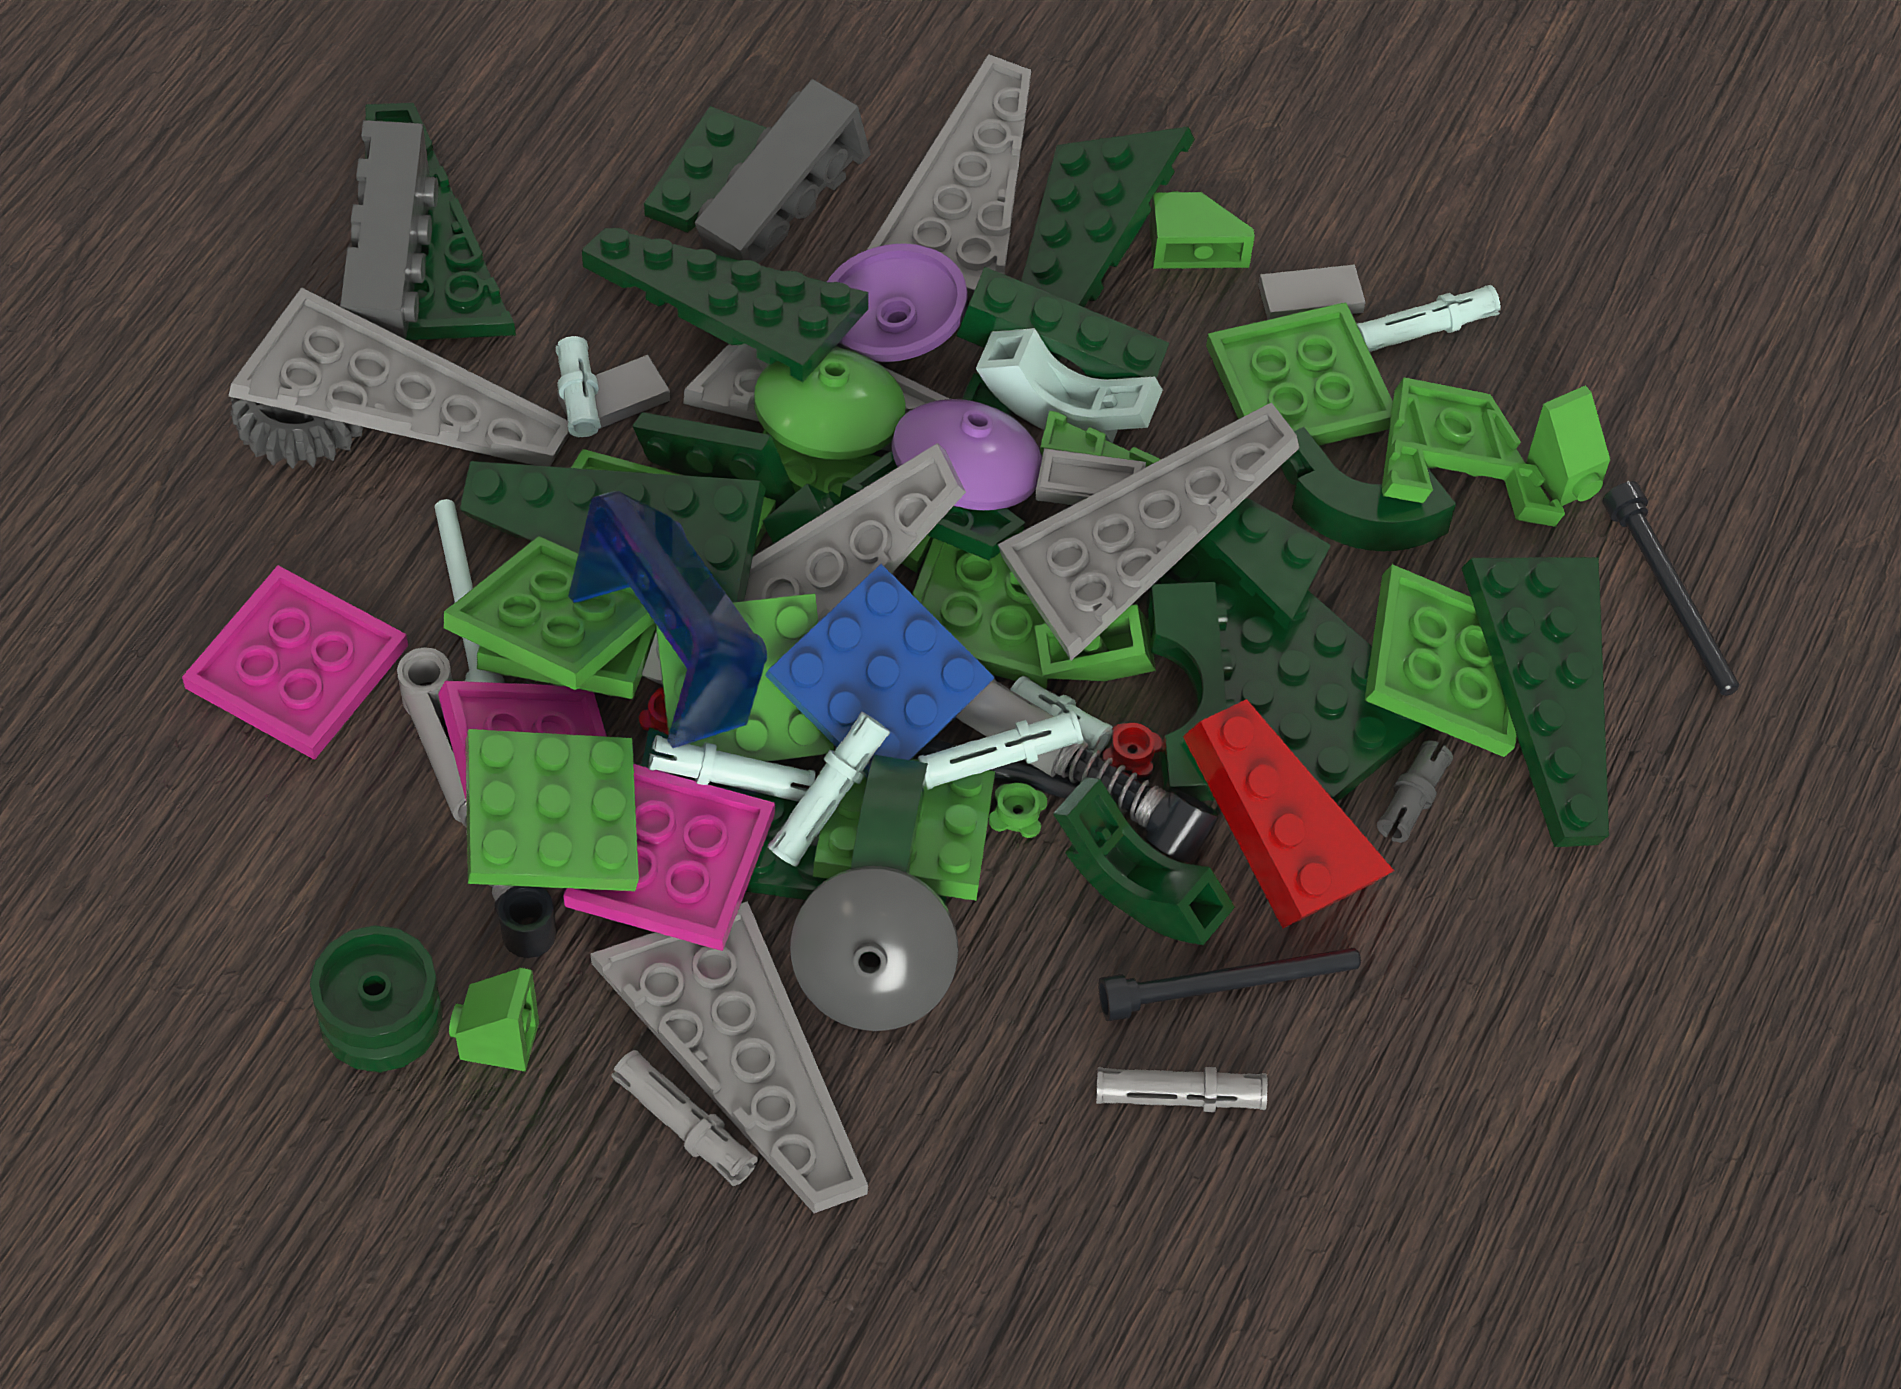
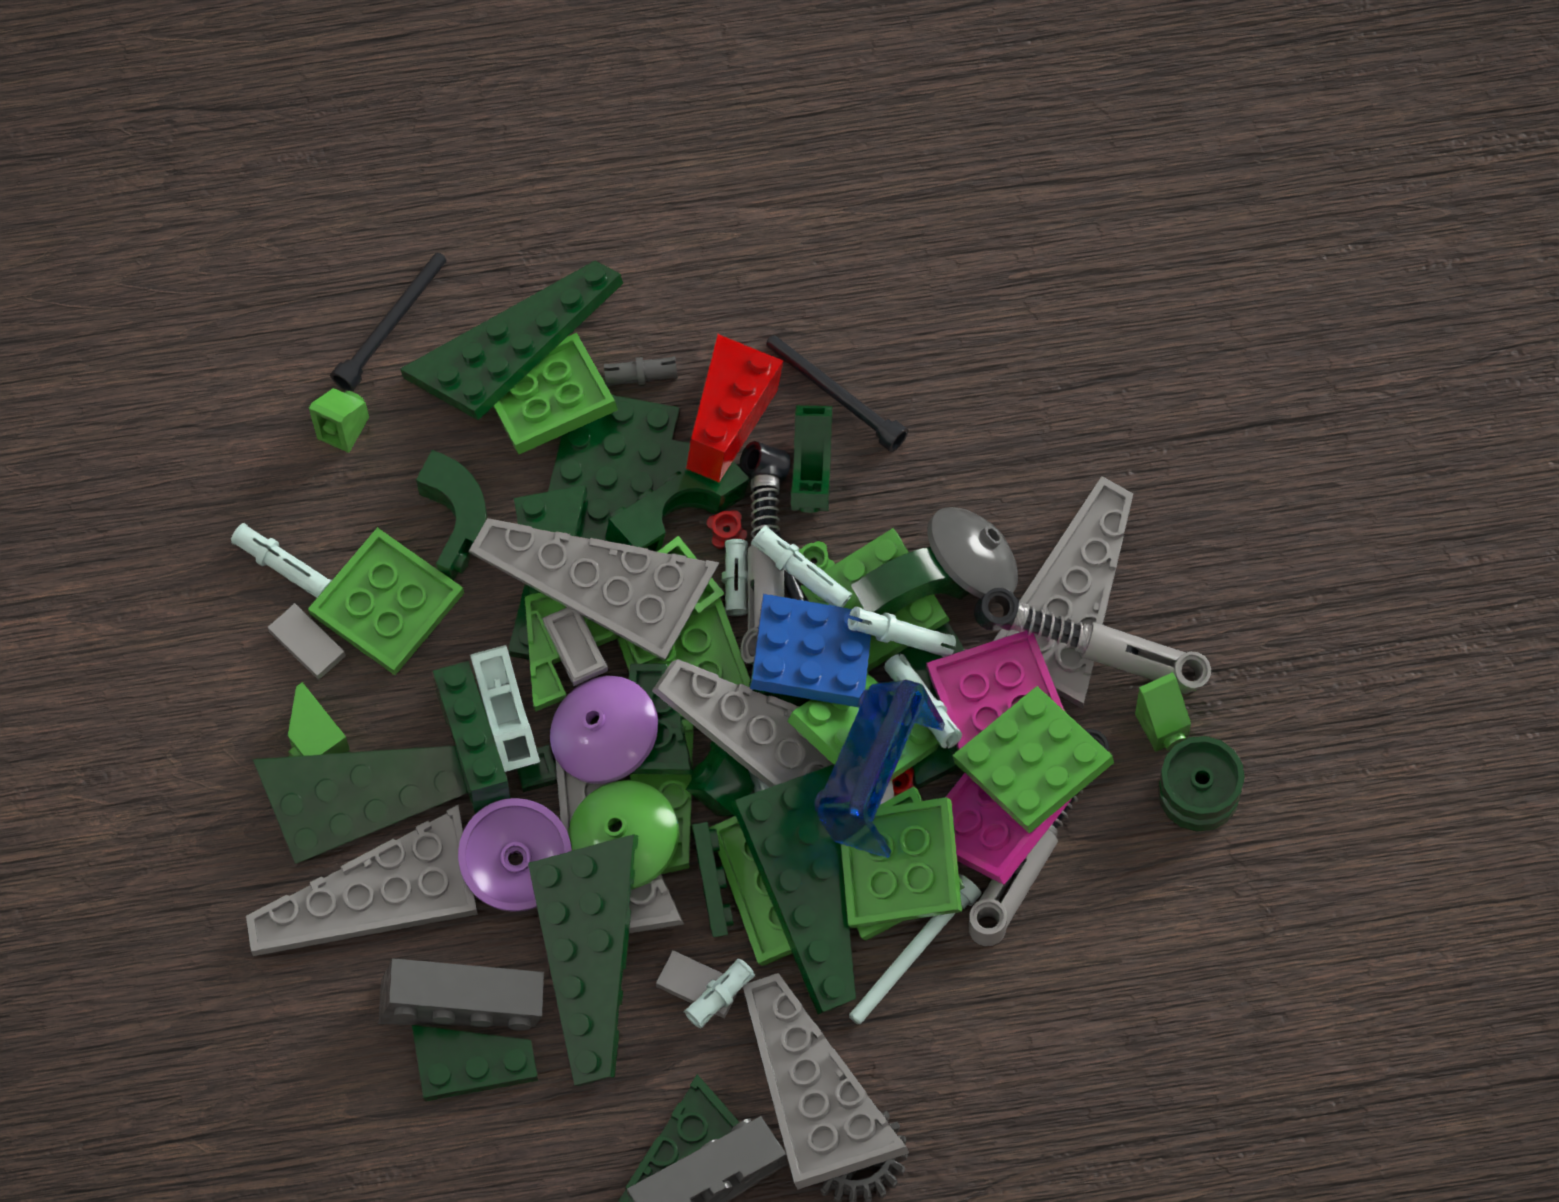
camera: 120 degrees left, 10 degrees up
dark pink plate [182,565,408,760] -> none
light grey pin [612,1050,758,1186] -> none
light grey pin [1096,1067,1268,1112] -> none
bright green wing [1382,377,1565,527] -> none
none -> piece [974,588,1211,694]

